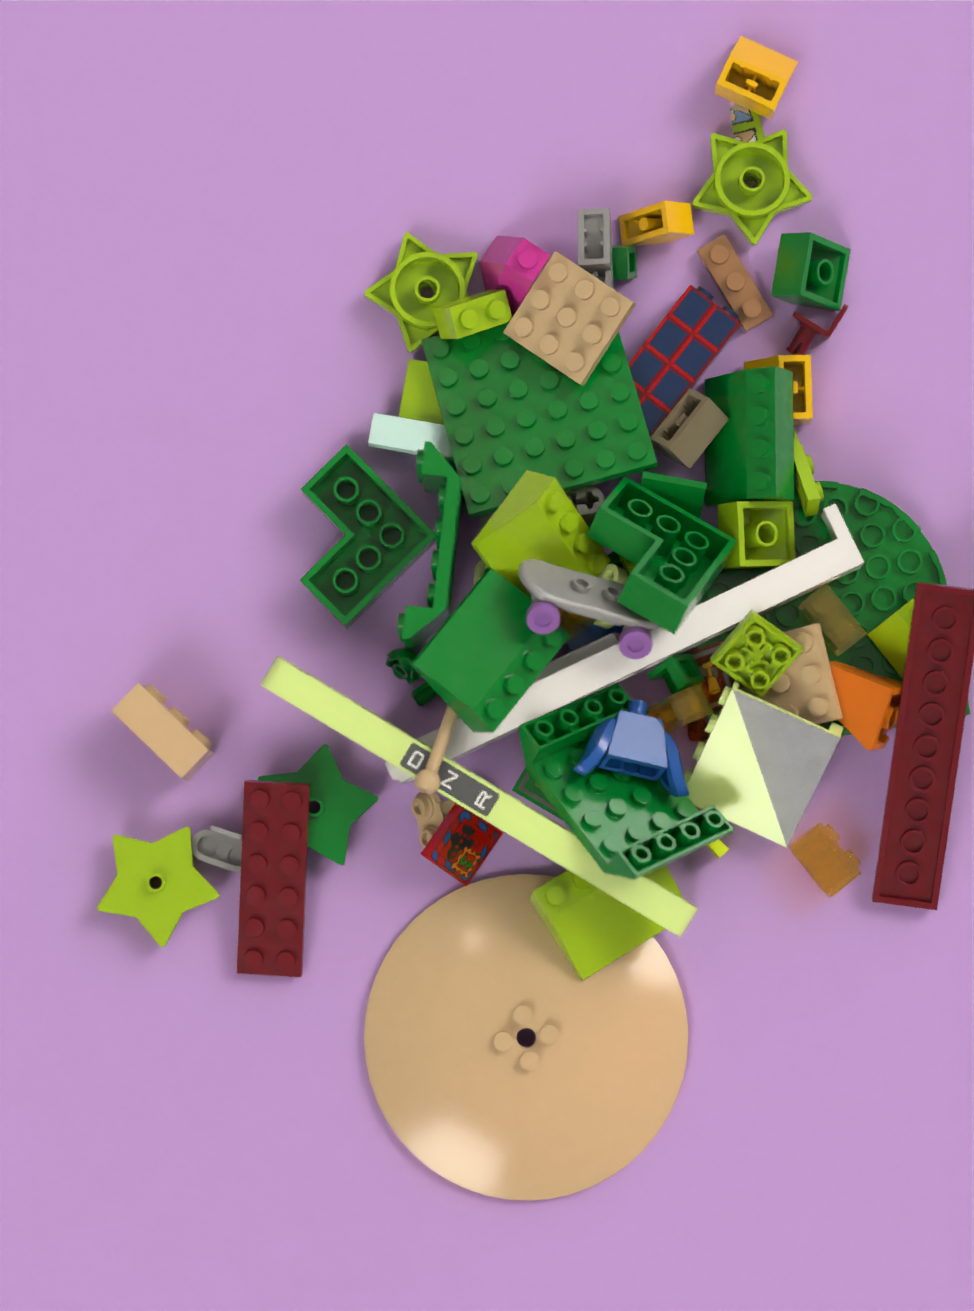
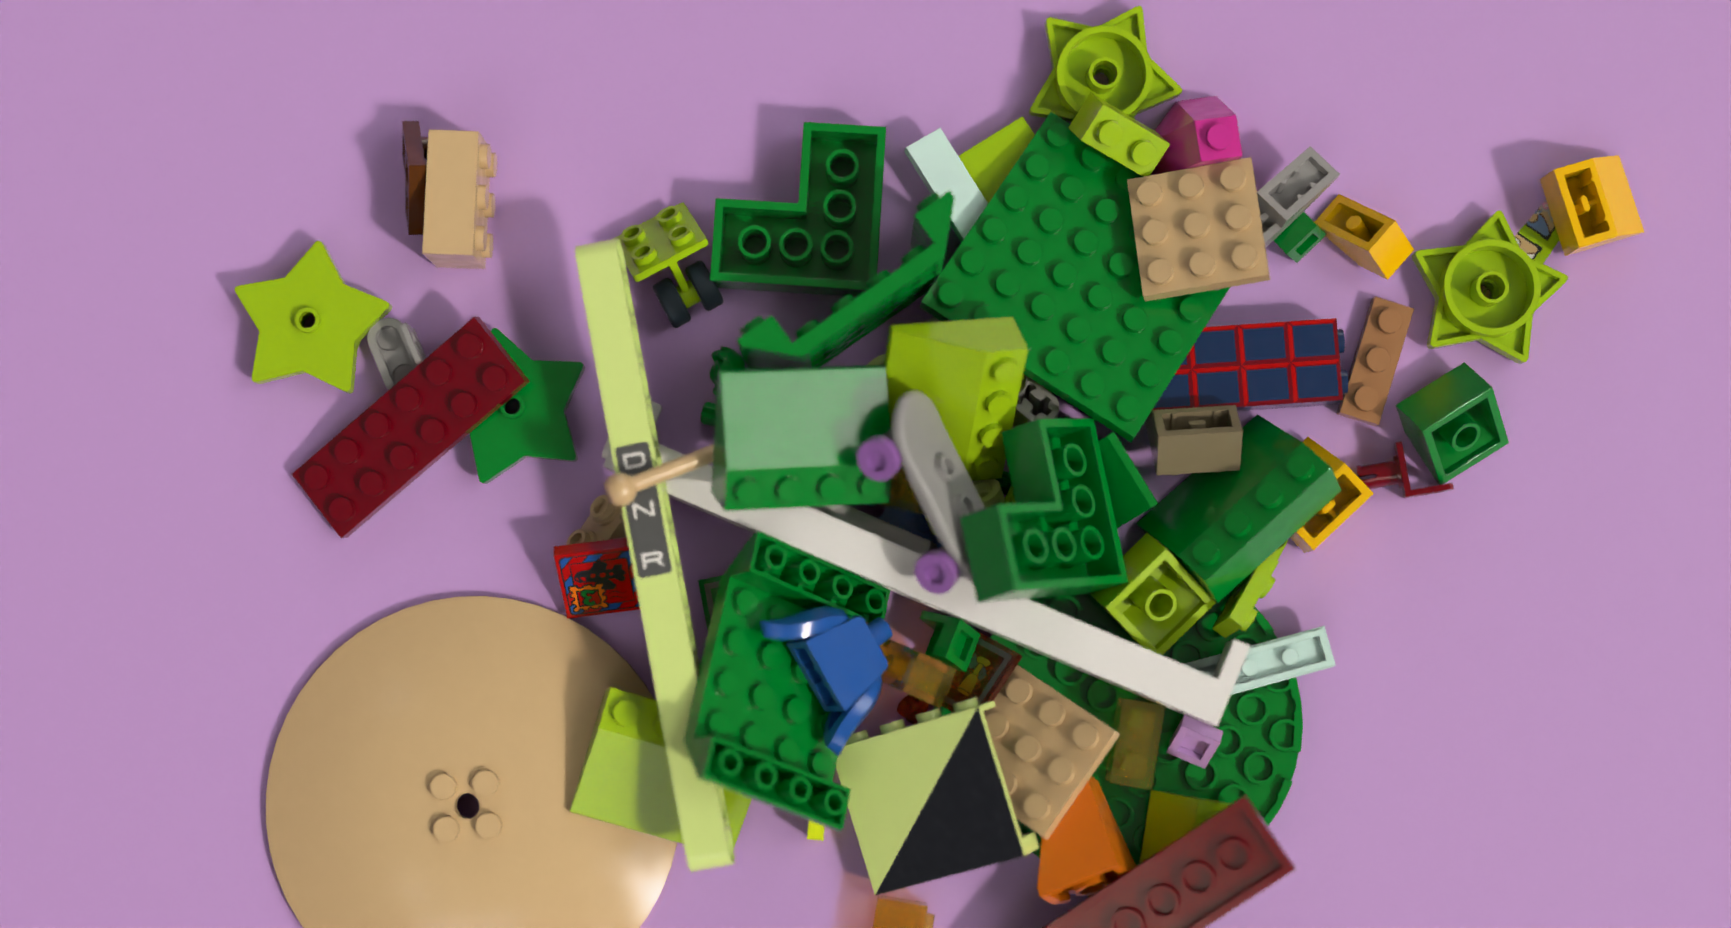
camera: 40 degrees right, 0 degrees up
lime tile [710,609,803,698] -> none
none -> reddish brown plate [402,121,428,235]
none -> lime plate [613,202,724,328]
none -> lavender plate [1166,715,1223,769]
none -> light aqua tile [1183,626,1336,695]

